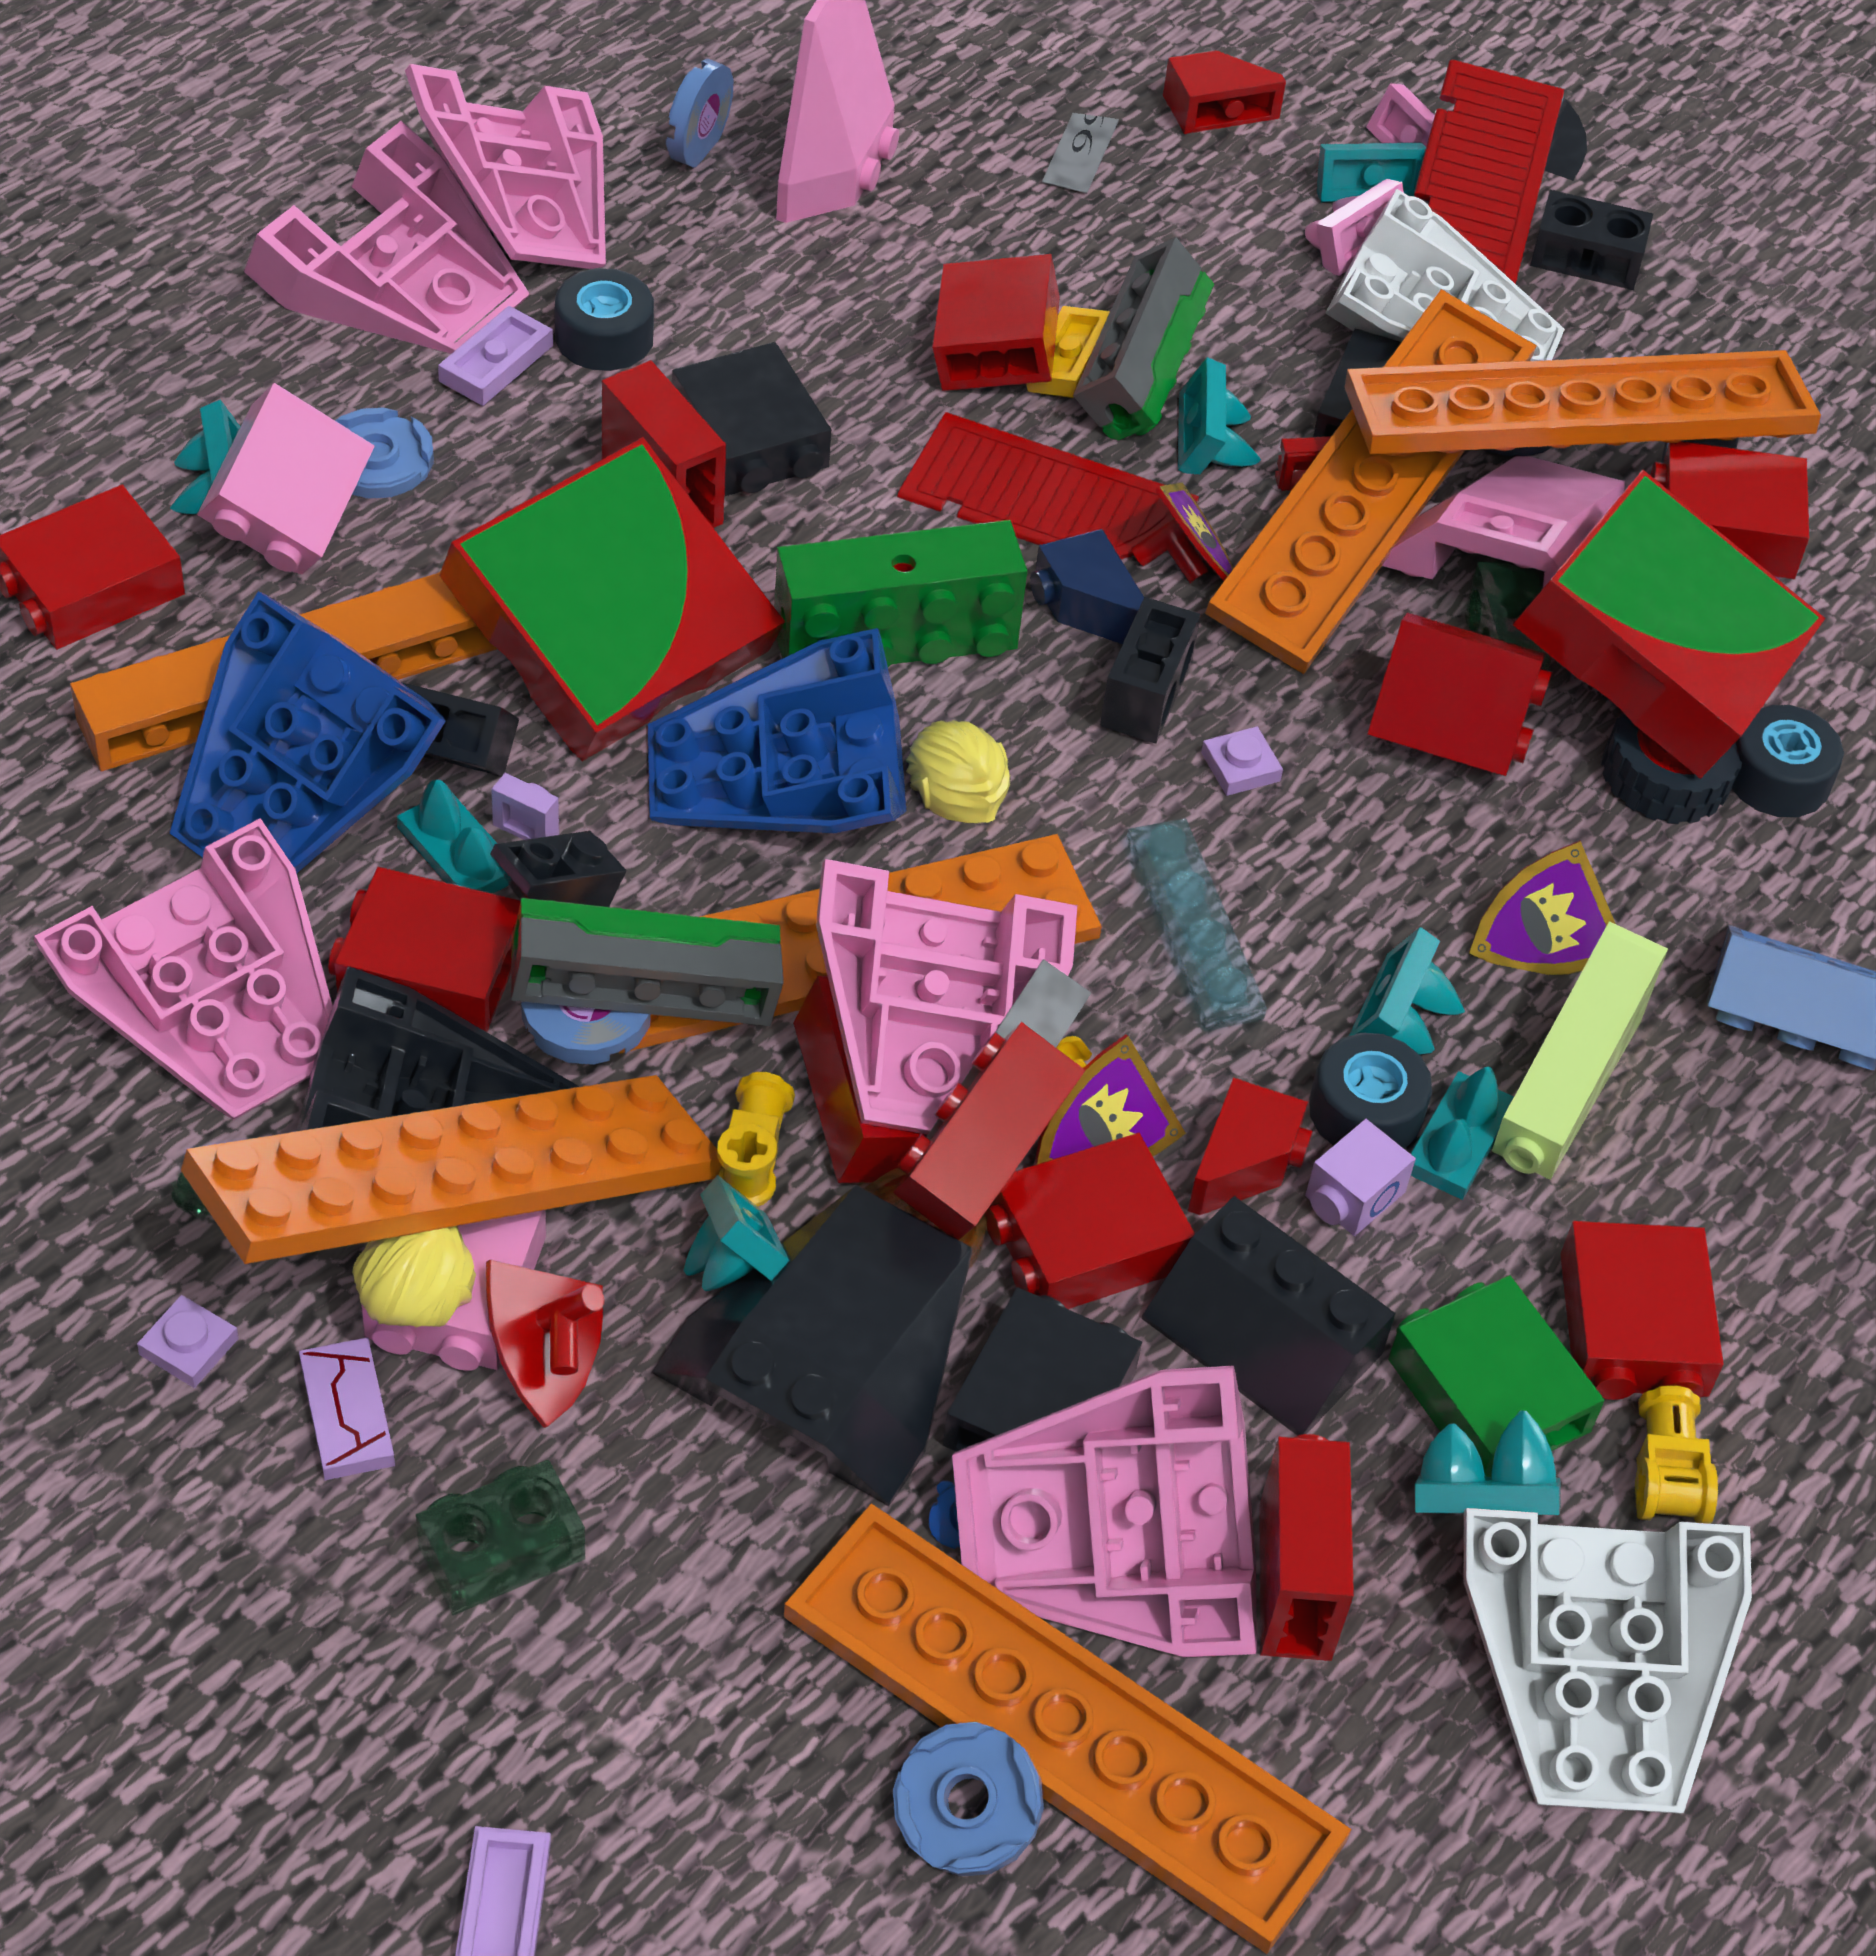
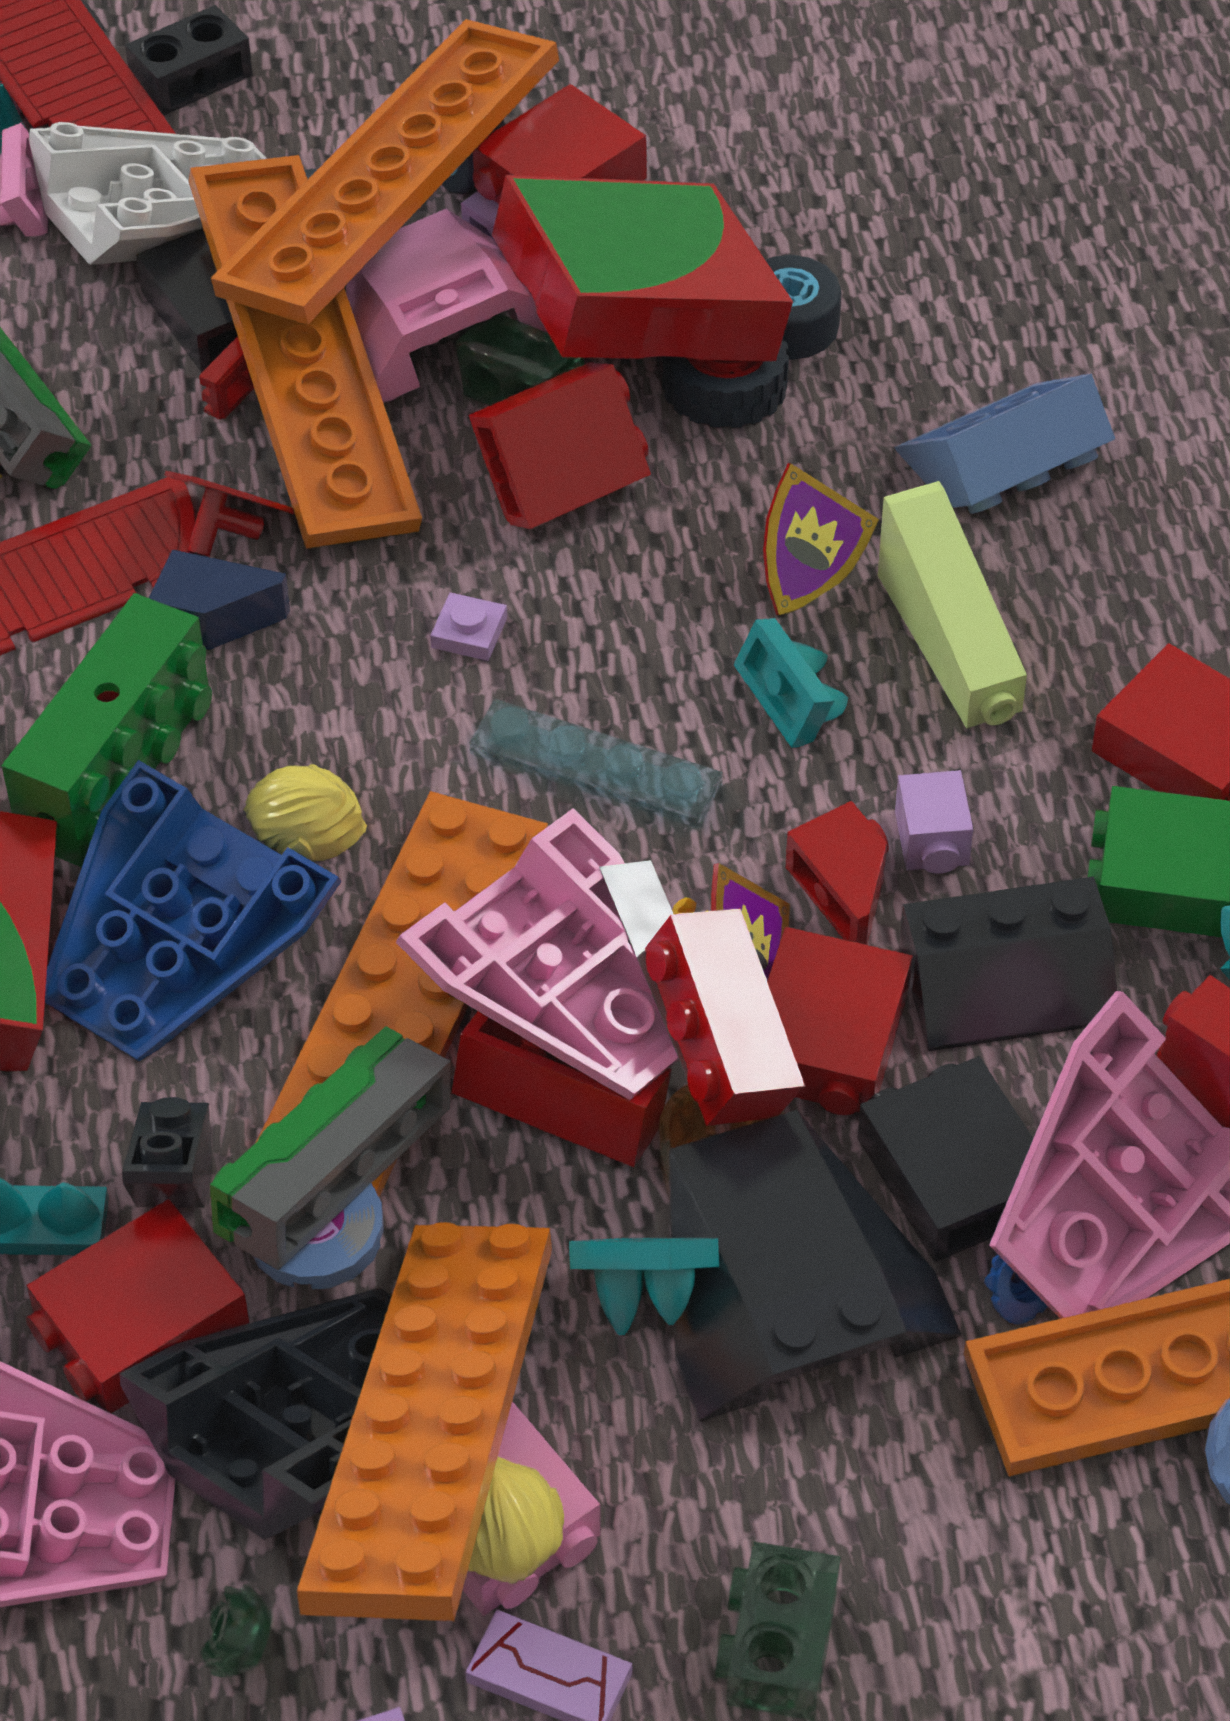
camera: 45 degrees left, 0 degrees up
red shield [486,1260,604,1428] -> none
lavender plate [492,773,559,840] -> none
yellow connector [717,1072,795,1207] -> none
black brick [1100,597,1201,744] -> none
teal tile [1178,357,1261,475] -> none
black wheel [1309,1033,1432,1149] -> none
teal tile [1411,1067,1514,1200] -> none

